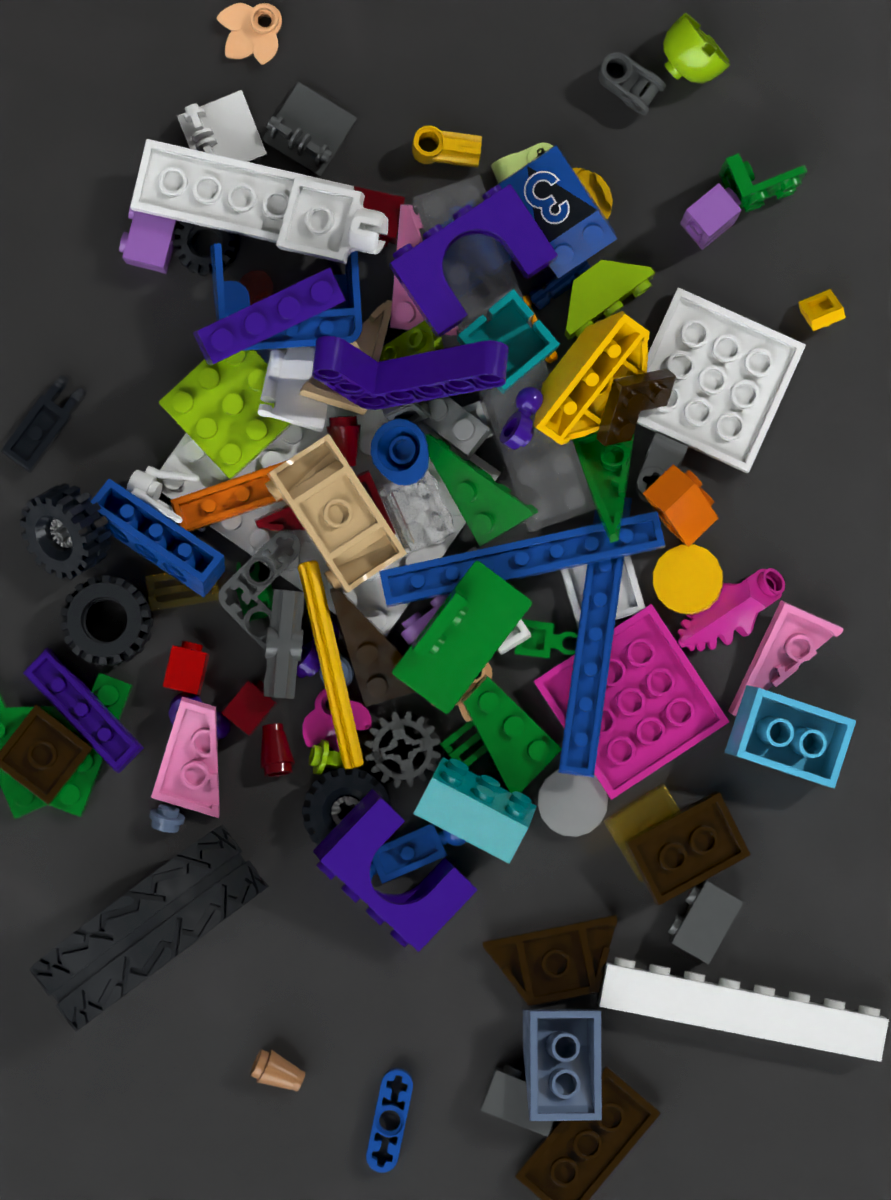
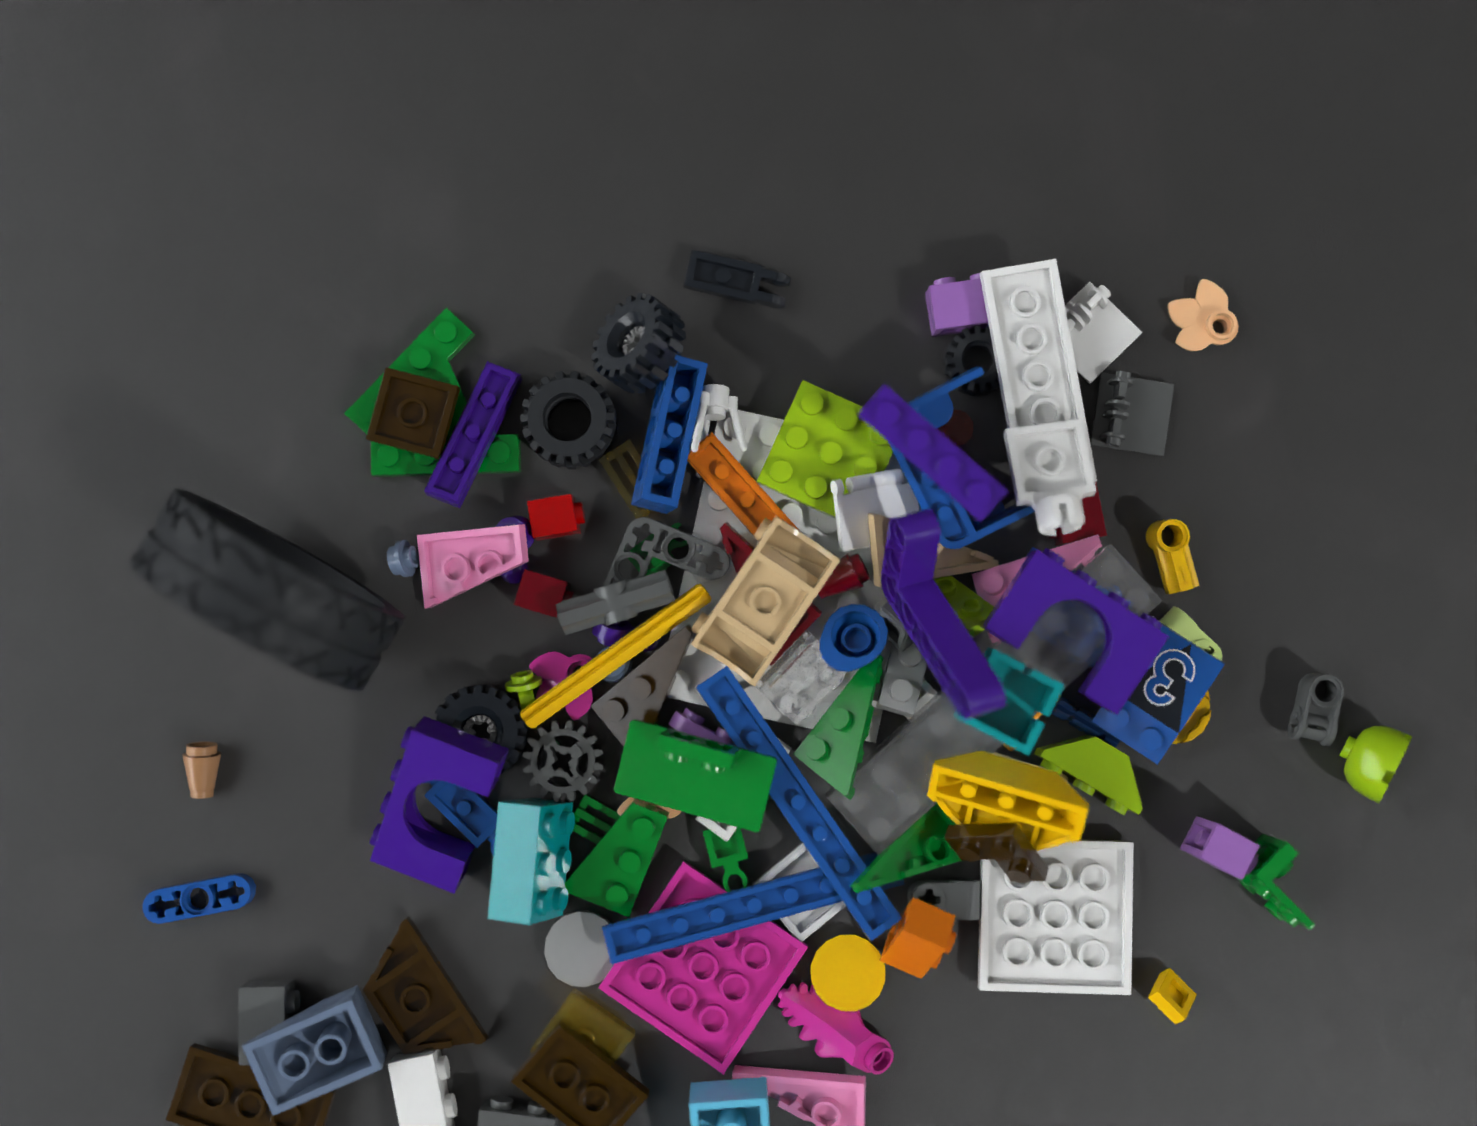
camera: 70 degrees right, 0 degrees up
dark red cone [260,723,295,777] -> none
dark purple plate [500,387,543,450] -> none

